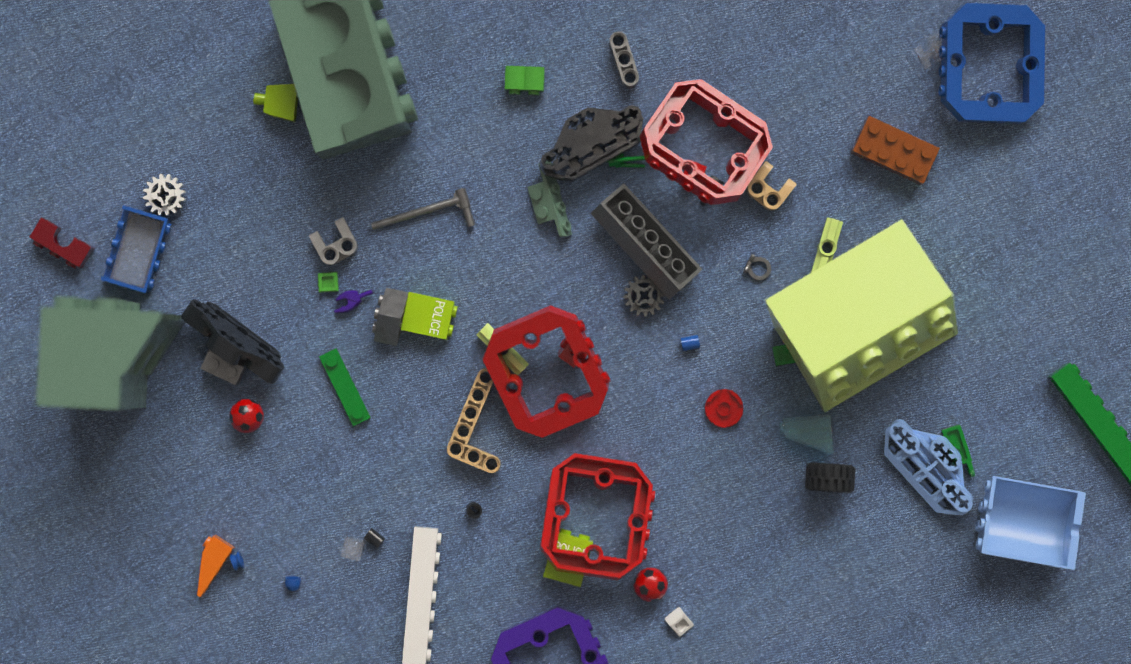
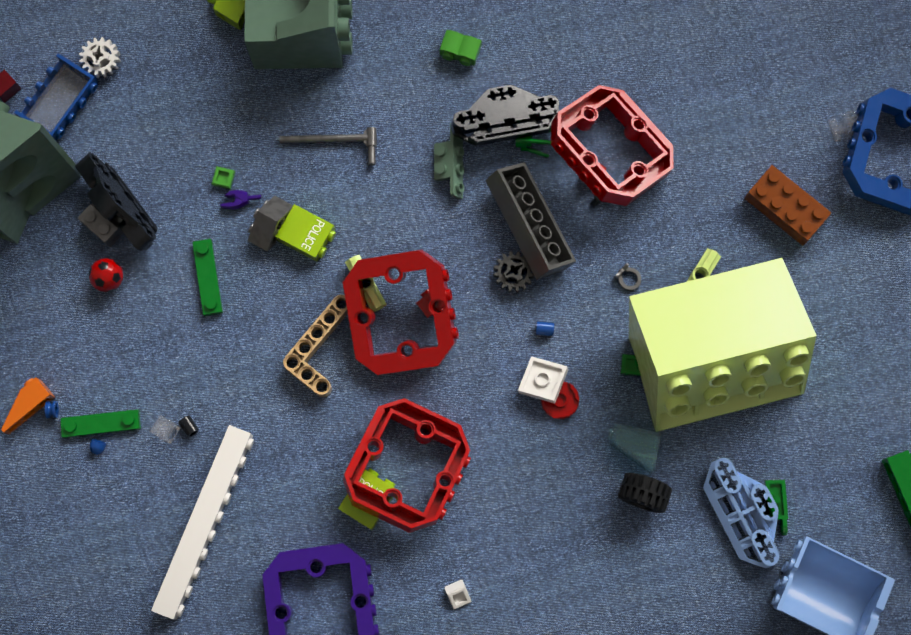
camera: 20 degrees right, 10 degrees down
light grey piece [309,217,358,265] -> none
black hinge [466,502,482,519] -> none
light grey beam [609,31,639,88] -> none
red piece [633,567,668,602] -> none
tan piece [746,161,797,211] -> none
none -> green plate [61,409,141,438]
none -> white plate [518,356,568,404]

